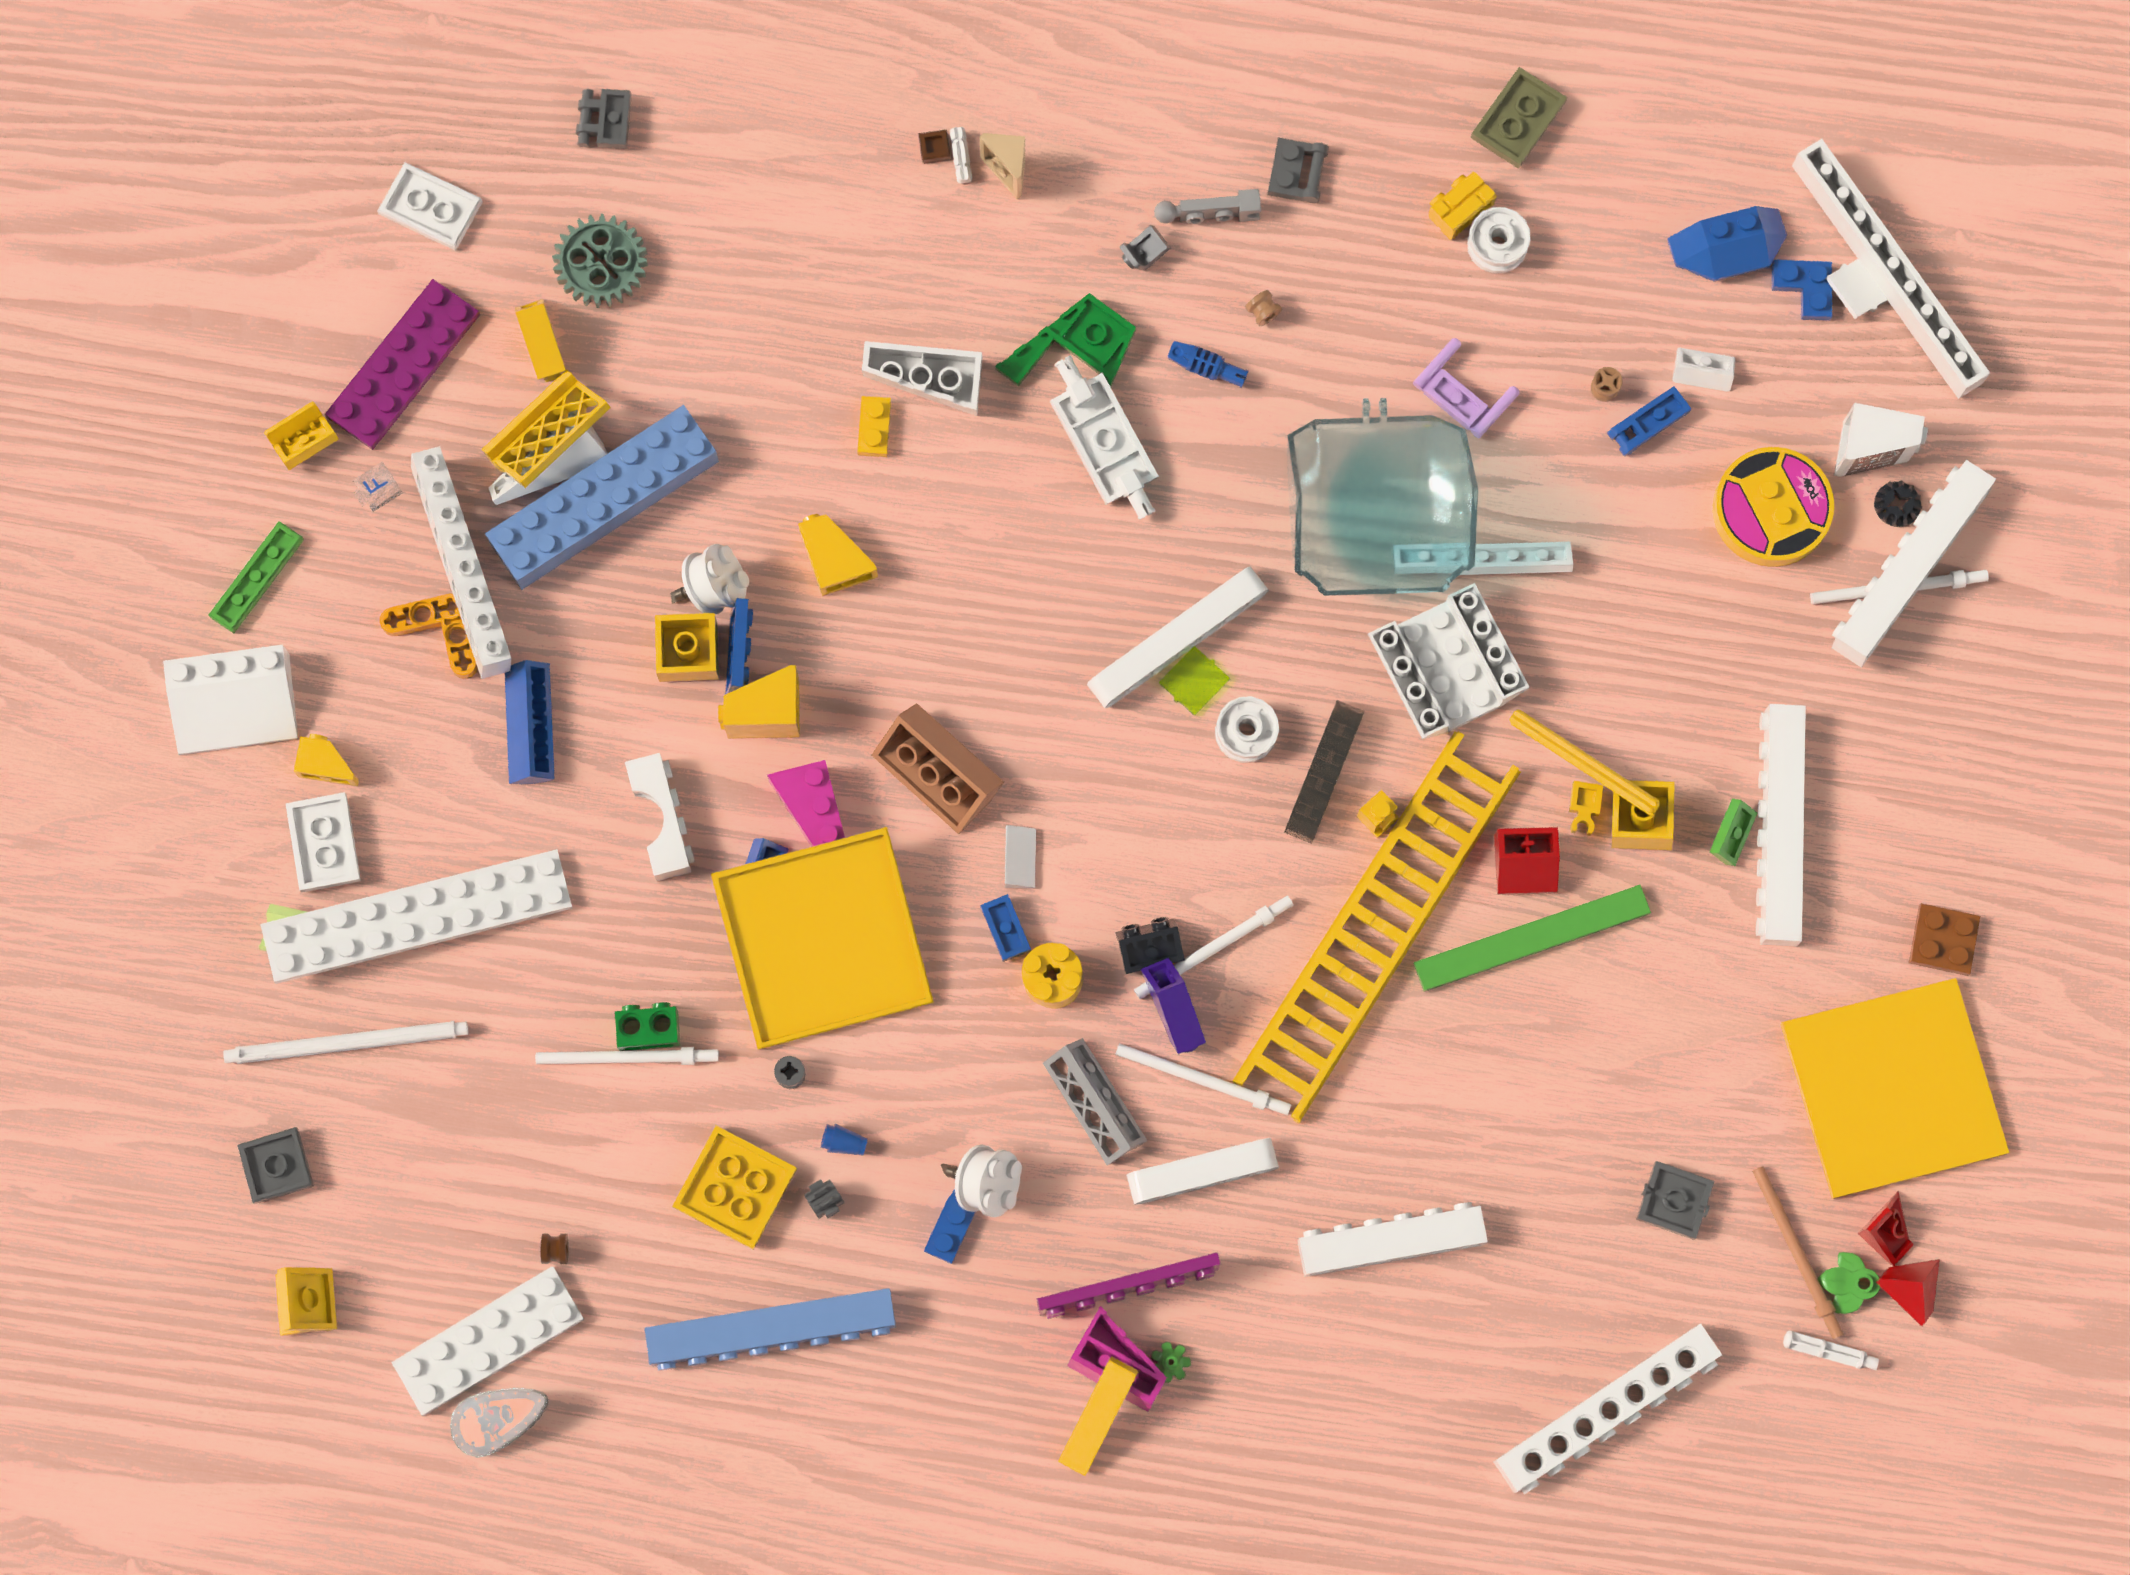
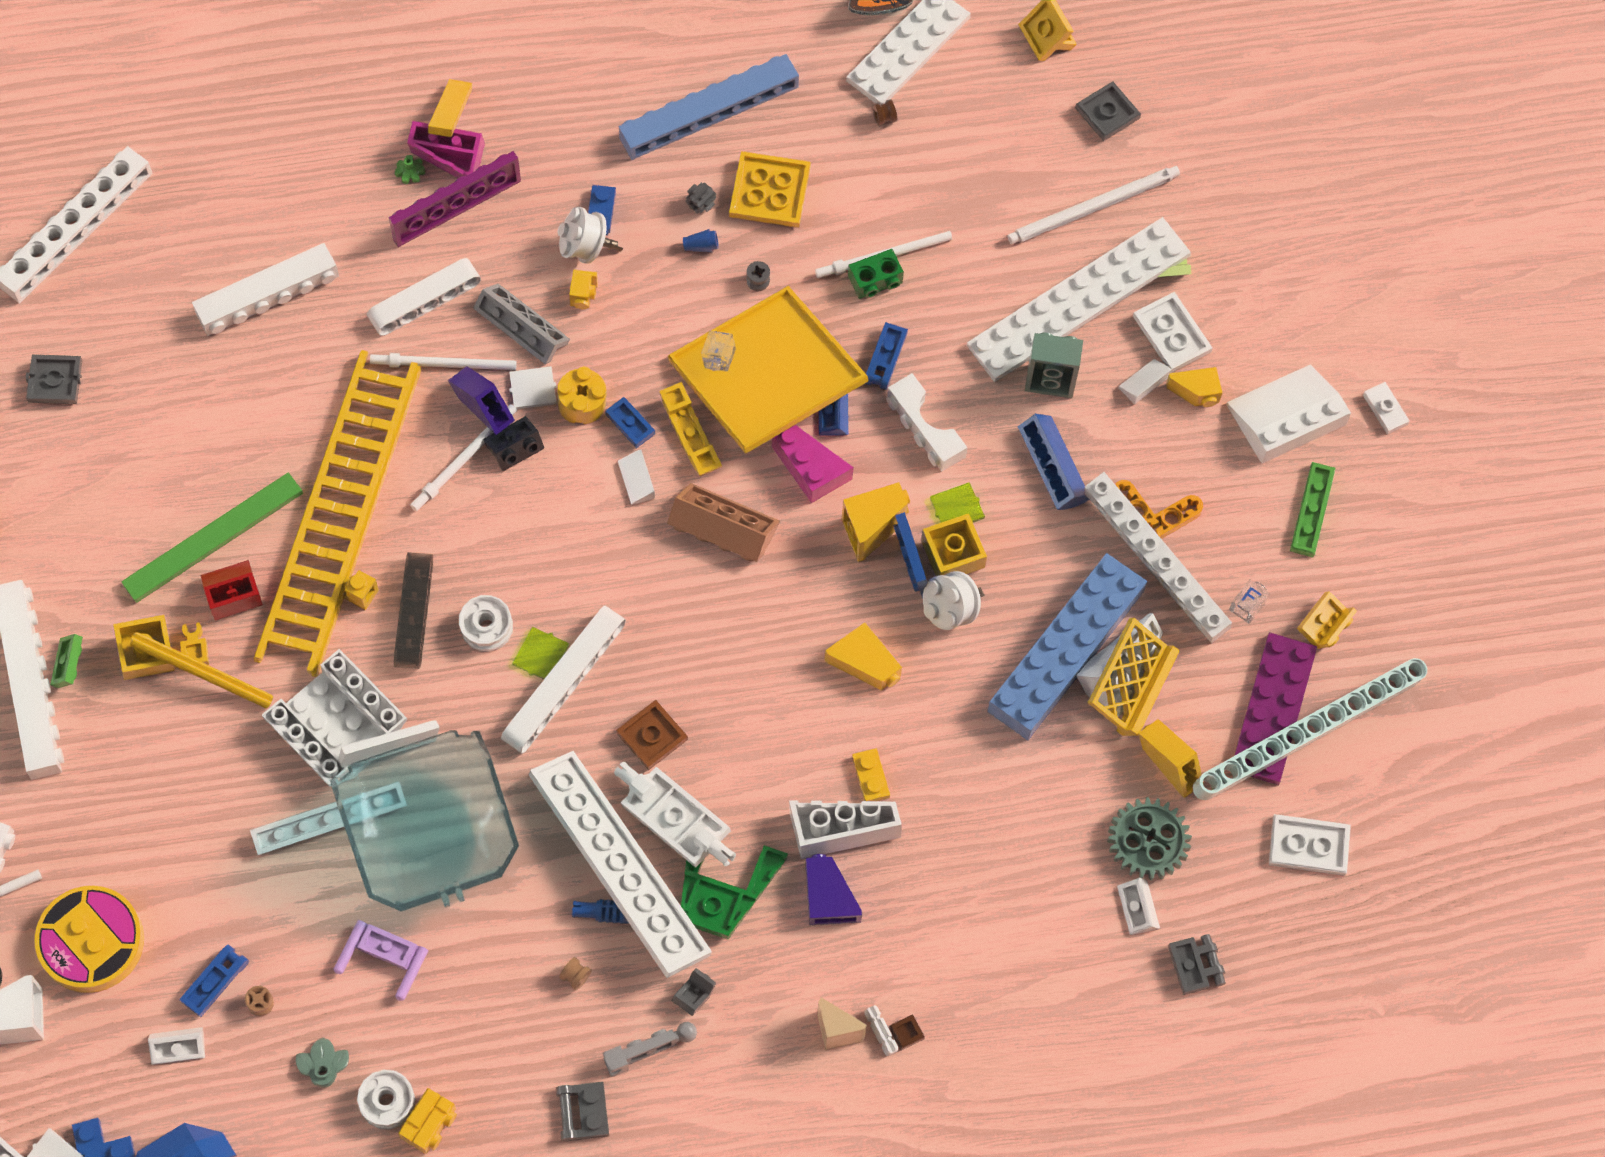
camera: 160 degrees right, 10 degrees down
none -> sand green plate [296,1038,349,1088]
none -> white tile [338,720,440,768]
none -> white piece [509,366,557,409]
none -> white plate [529,751,712,978]
none -> yellow brick [569,269,598,310]
none -> dark orange plate [616,700,688,770]
none -> yellow slope [659,382,722,476]
none -> clear brick [701,330,736,372]
none -> dark purple slope [805,854,862,925]
none -> blue plate [865,322,908,390]
none -> clear neon green piece [930,482,985,523]
none -> brick [1025,332,1083,398]
none -> white slope [1117,878,1160,935]
none -> white slope [1118,359,1172,405]
none -> light aqua beam [1193,658,1427,800]
none -> white plate [1363,382,1410,435]

